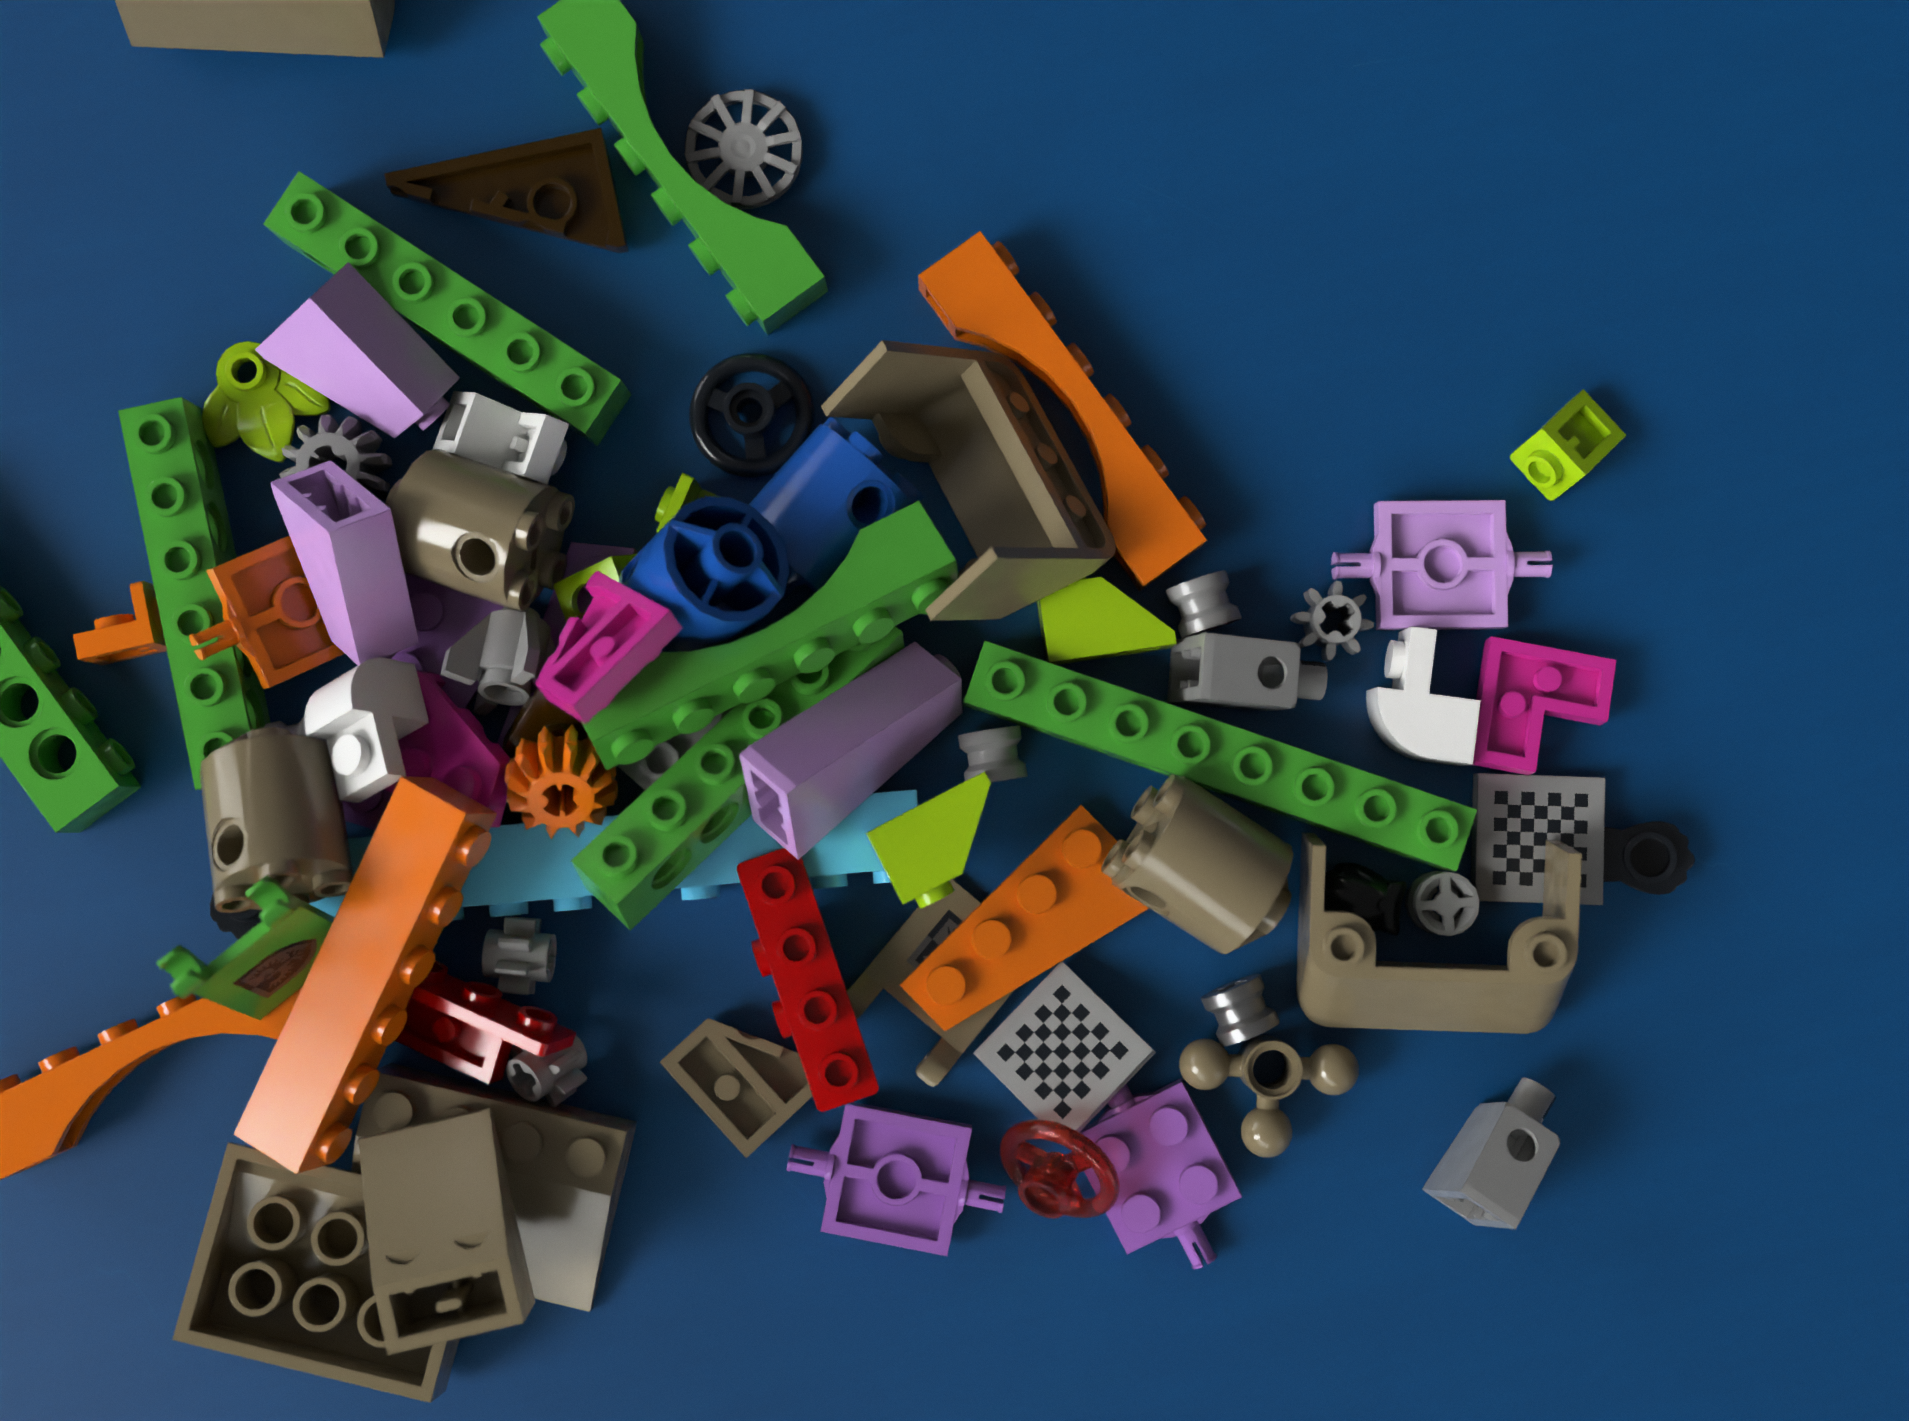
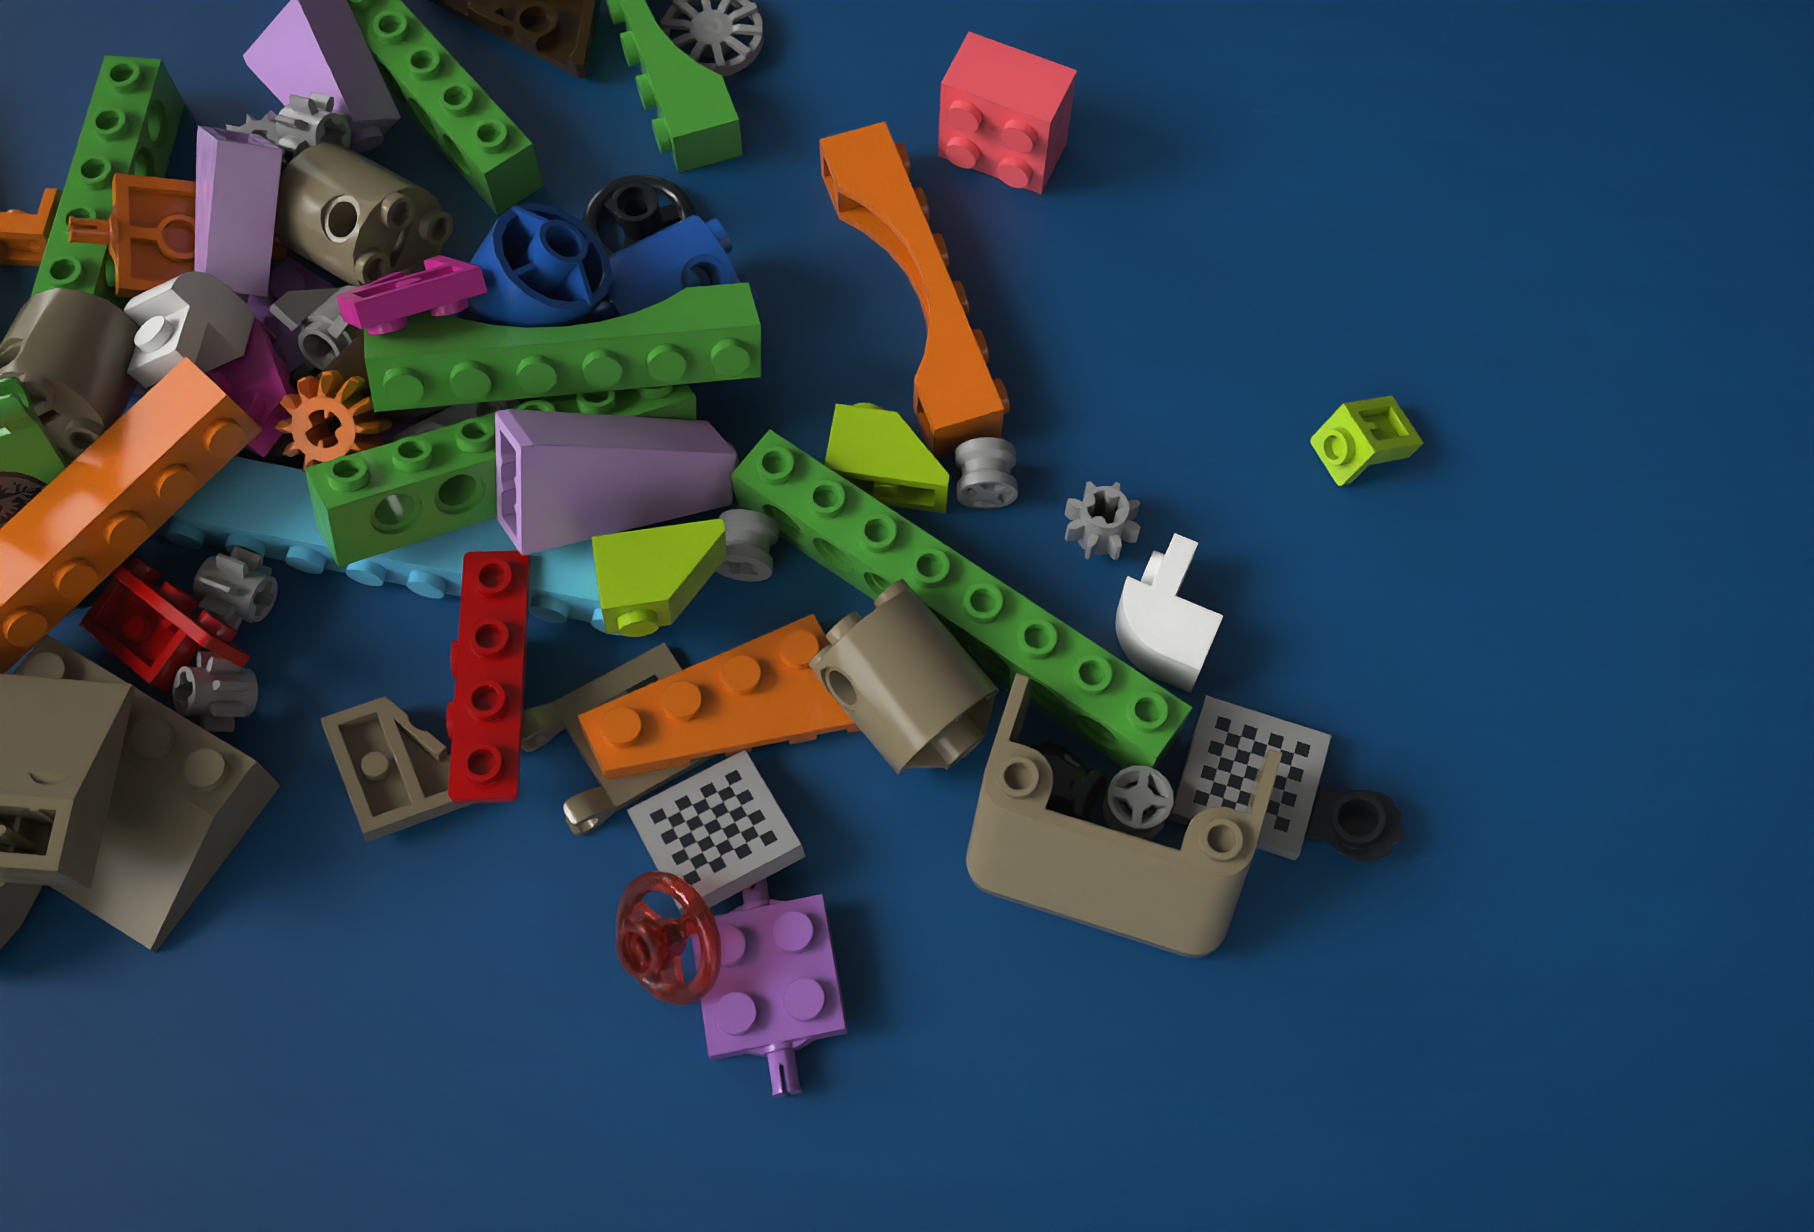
camera: 20 degrees right, 20 degrees down
lime plate [202,341,331,463] -> none
white brick [432,391,569,484] -> none
medium lavender plate [786,1102,1007,1256] -> none
dark tan windscreen [821,340,1116,621] -> none
light grey torso [1167,633,1328,711] -> none
dark tan piece [1179,1035,1359,1158] -> none
flat silver wheel [1201,974,1280,1047] -> none
lavender plate [1331,500,1552,630] -> none
light grey torso [1422,1077,1560,1229] -> none
dark pink plate [1472,636,1617,775] -> none
none -> light grey gear [275,92,351,159]
none -> coral brick [938,31,1077,194]

